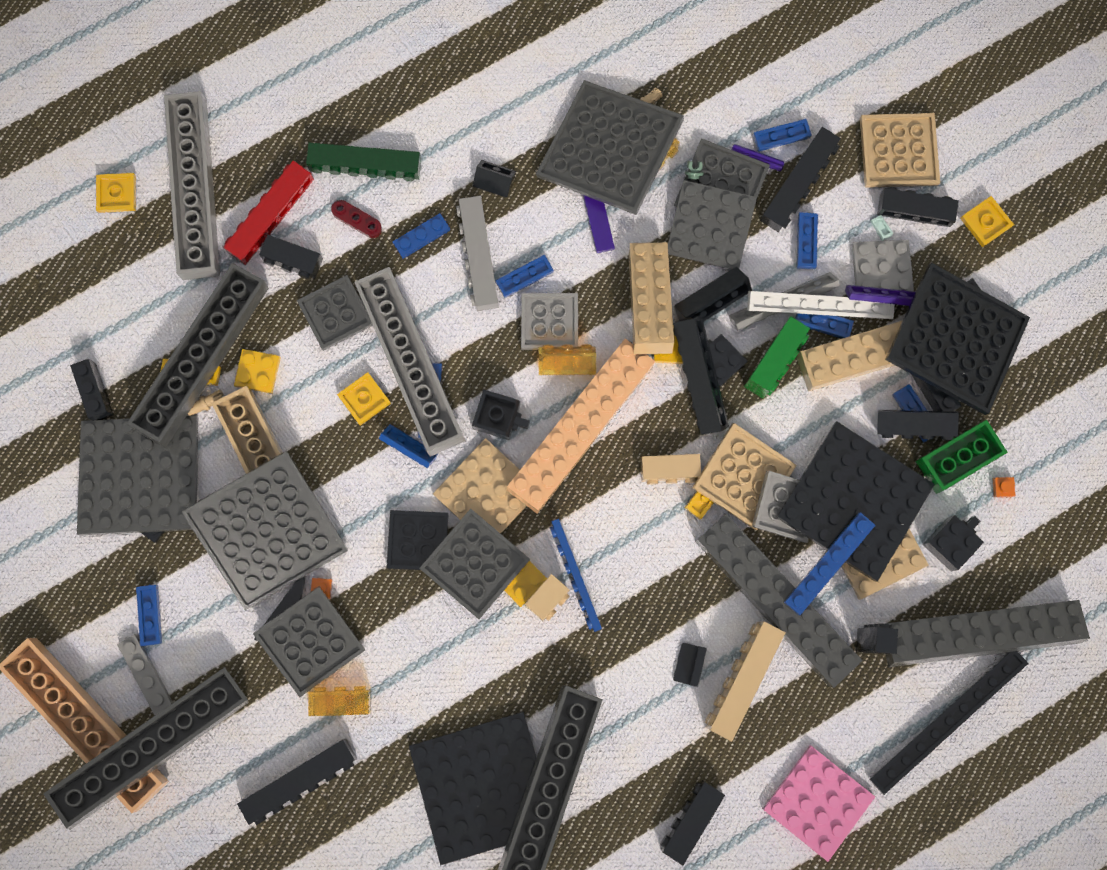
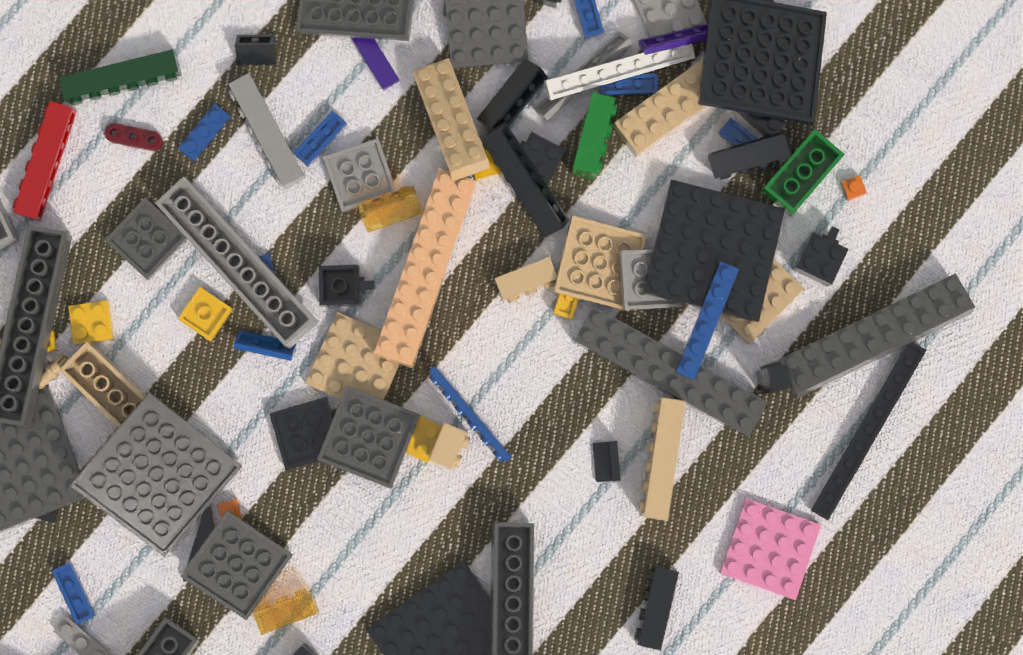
camera: 15 degrees left, 5 degrees up
black brick [259,235,323,279] -> none

